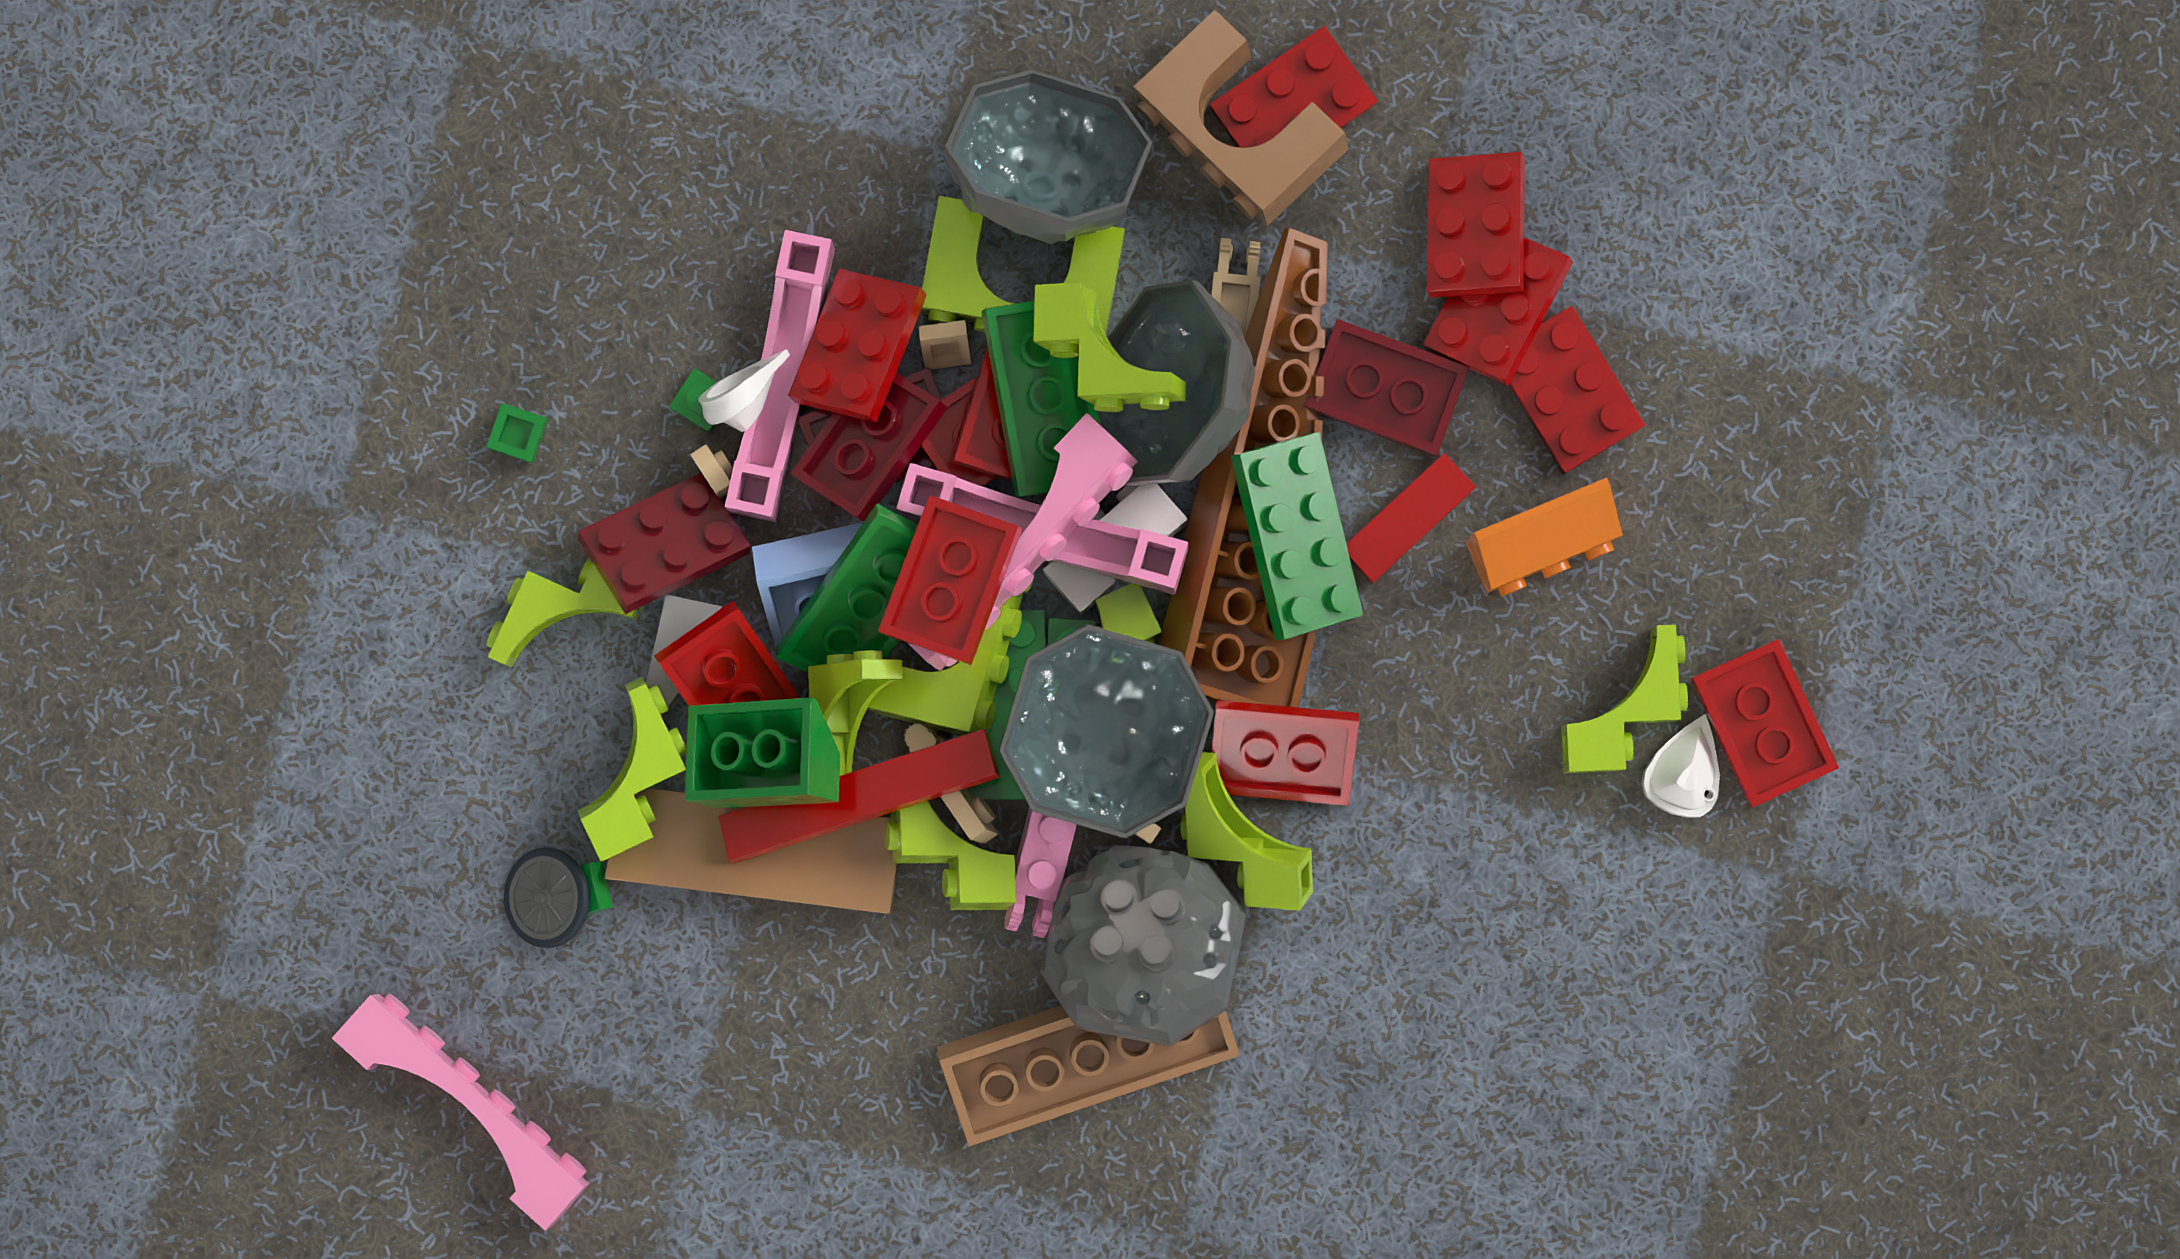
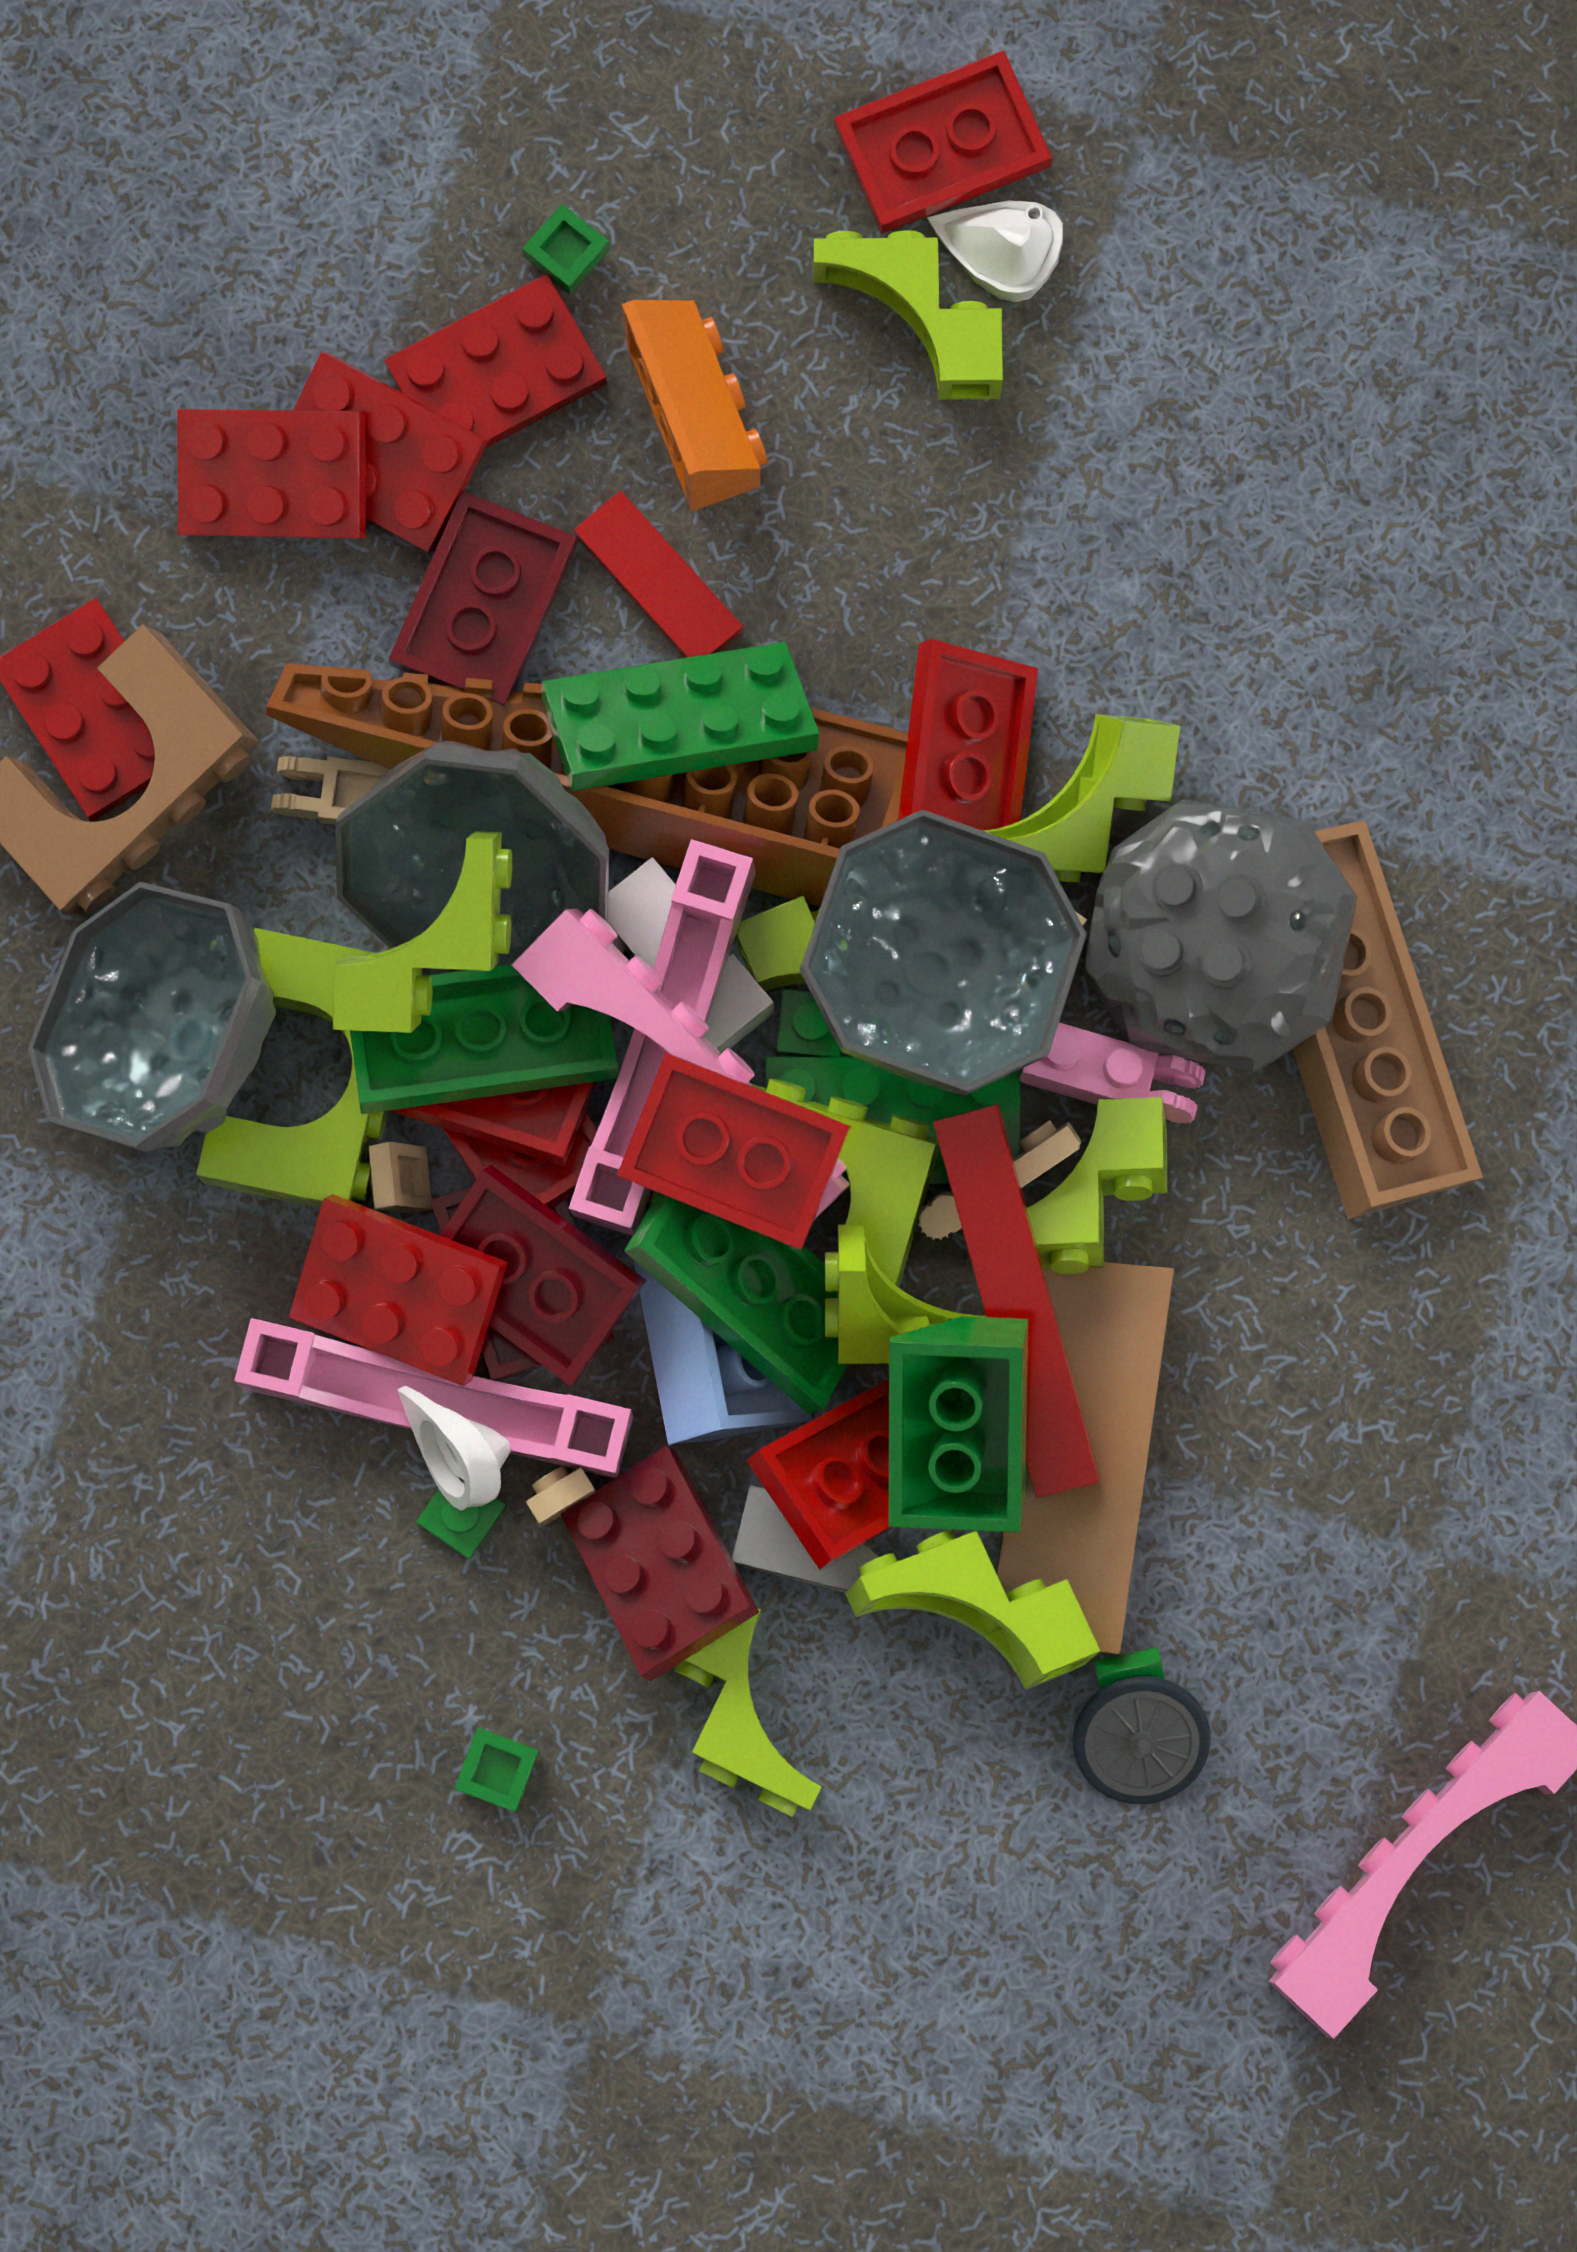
camera: 90 degrees left, 5 degrees down
none -> green plate [522,204,610,295]

